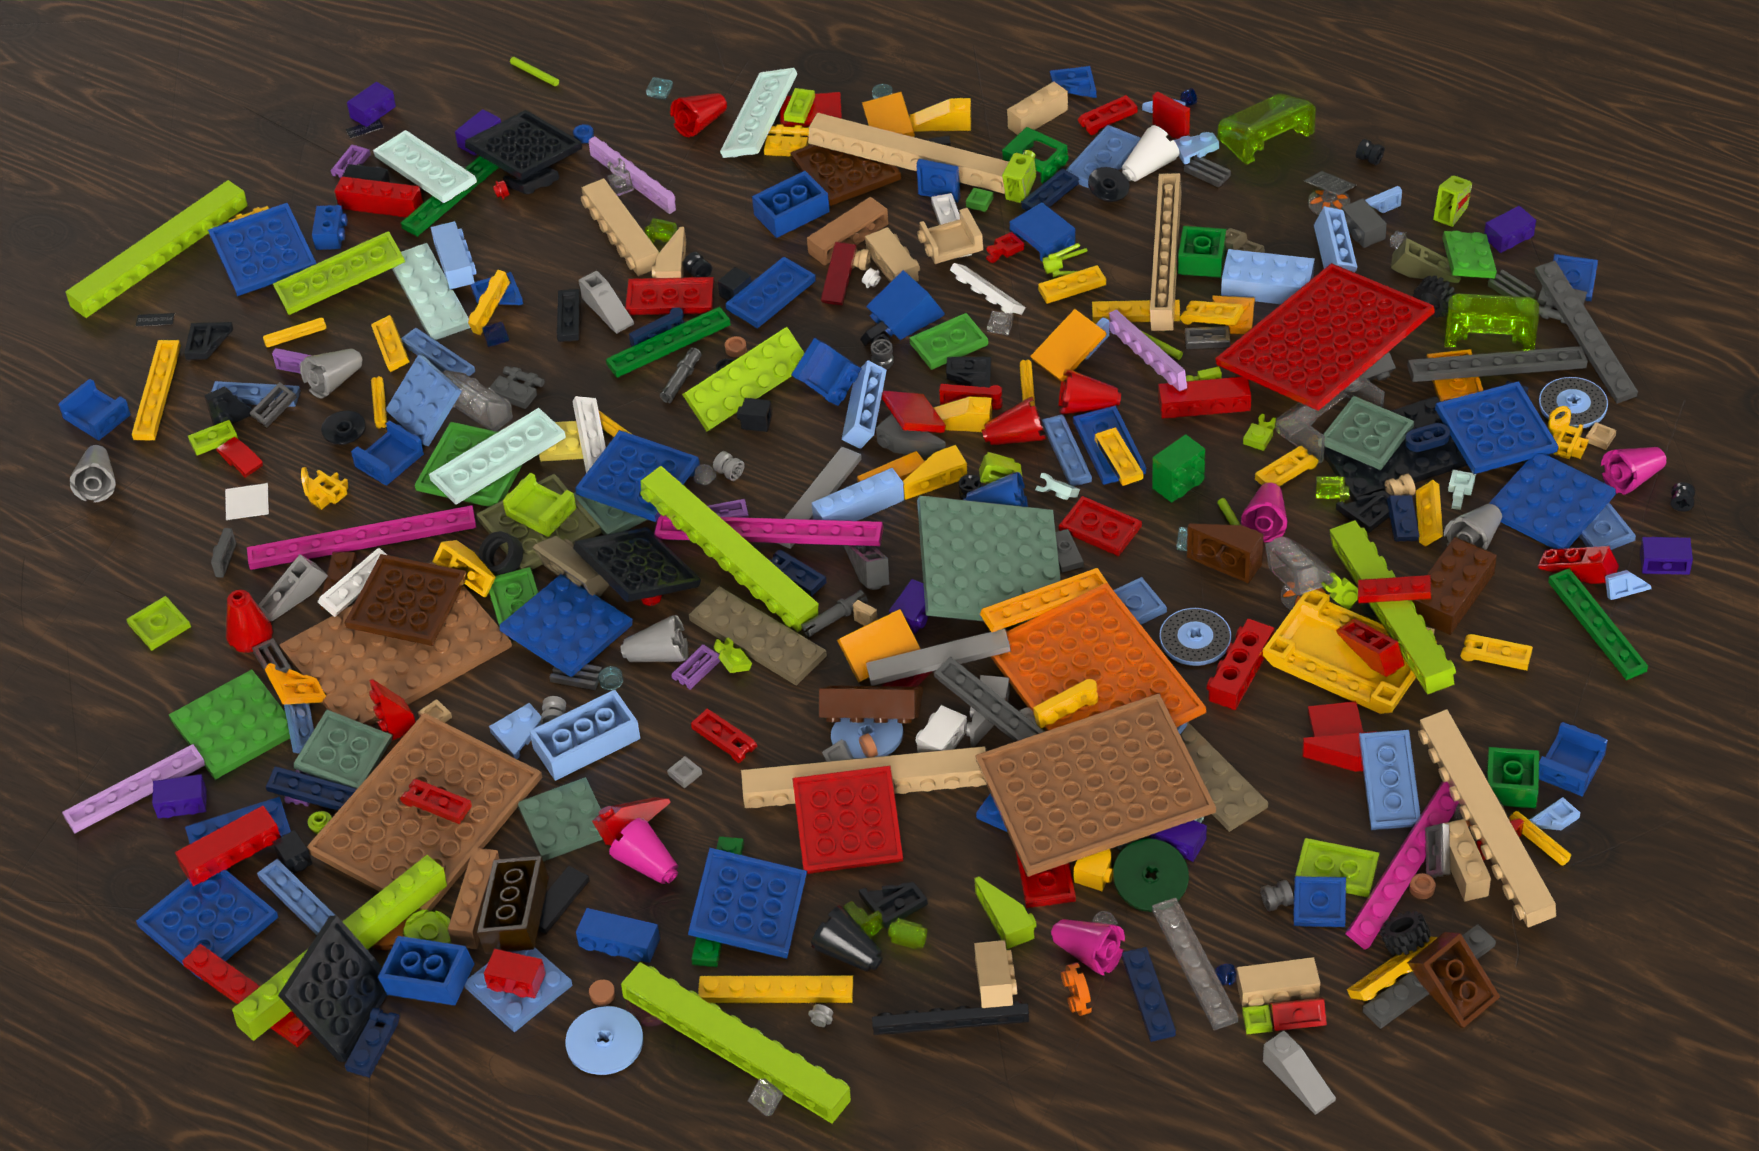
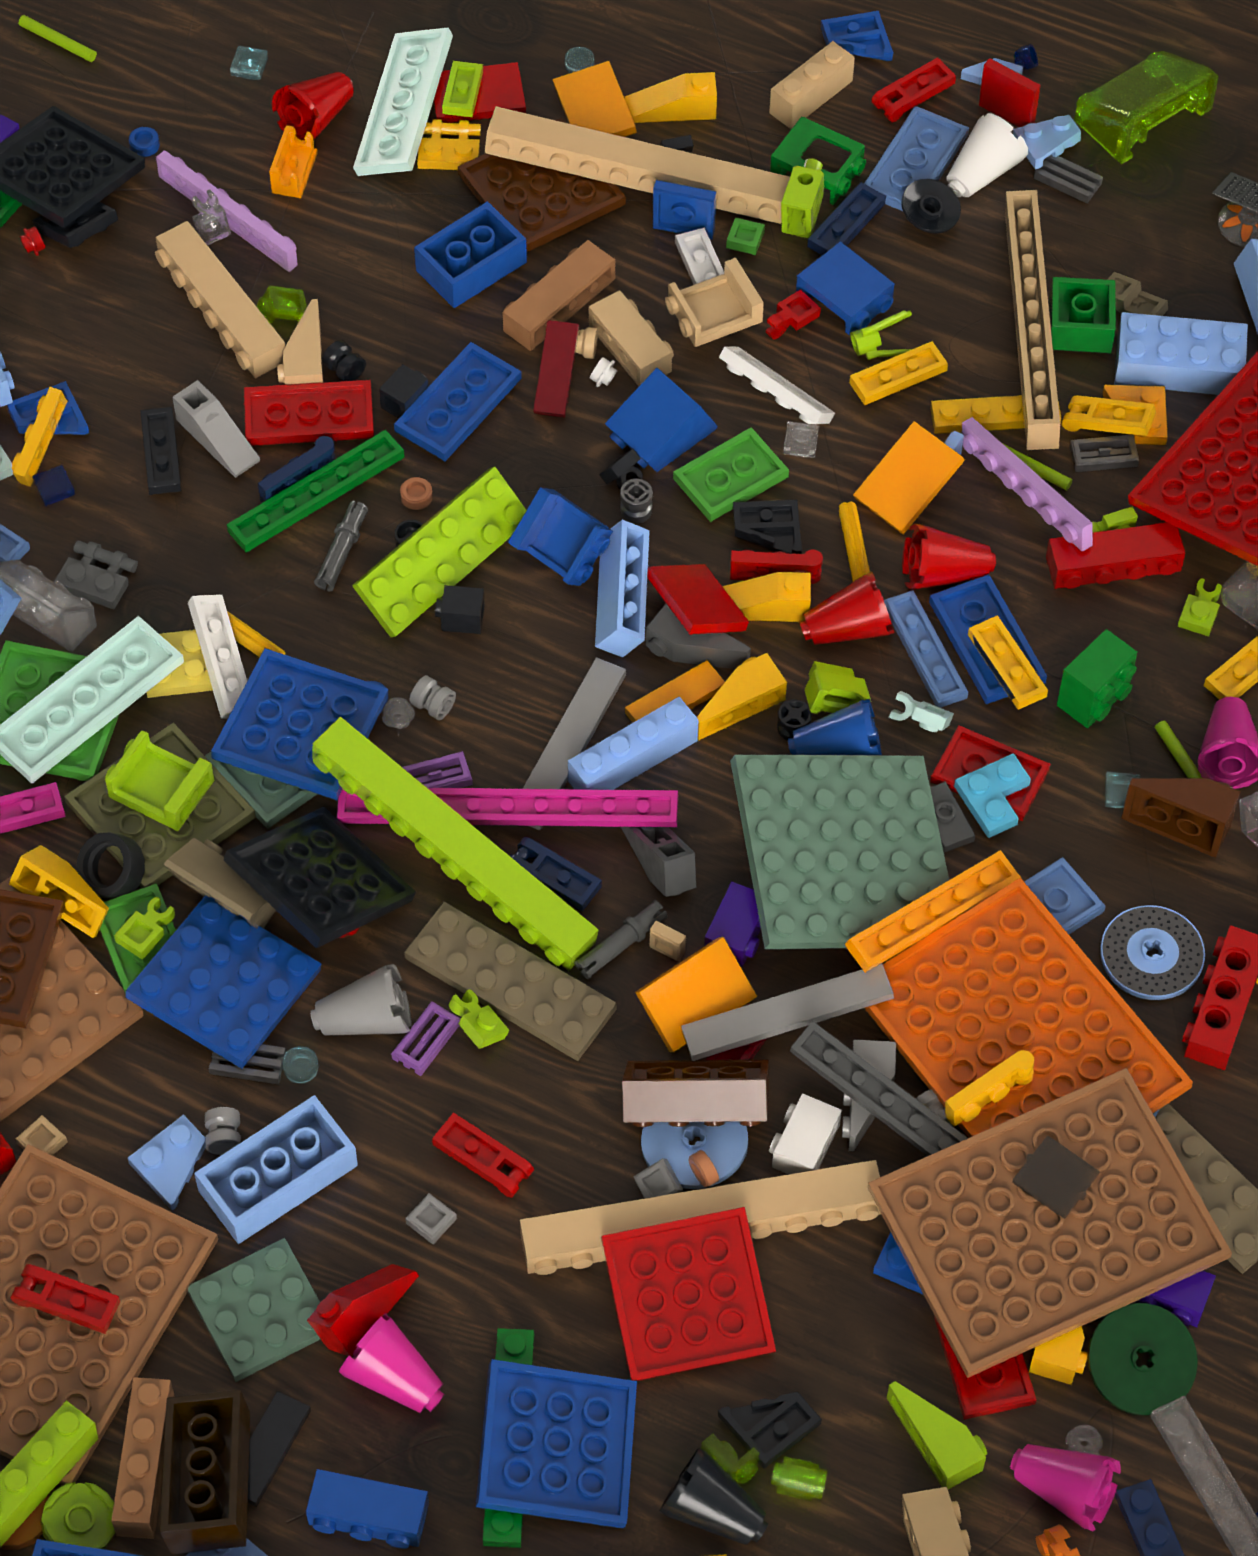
camera: 10 degrees left, 10 degrees up
none -> lime plate [114,897,175,960]
none -> light orange hinge [269,126,318,198]
none -> medium azure plate [954,753,1031,838]
none -> clear smoke piece [1012,1135,1100,1219]

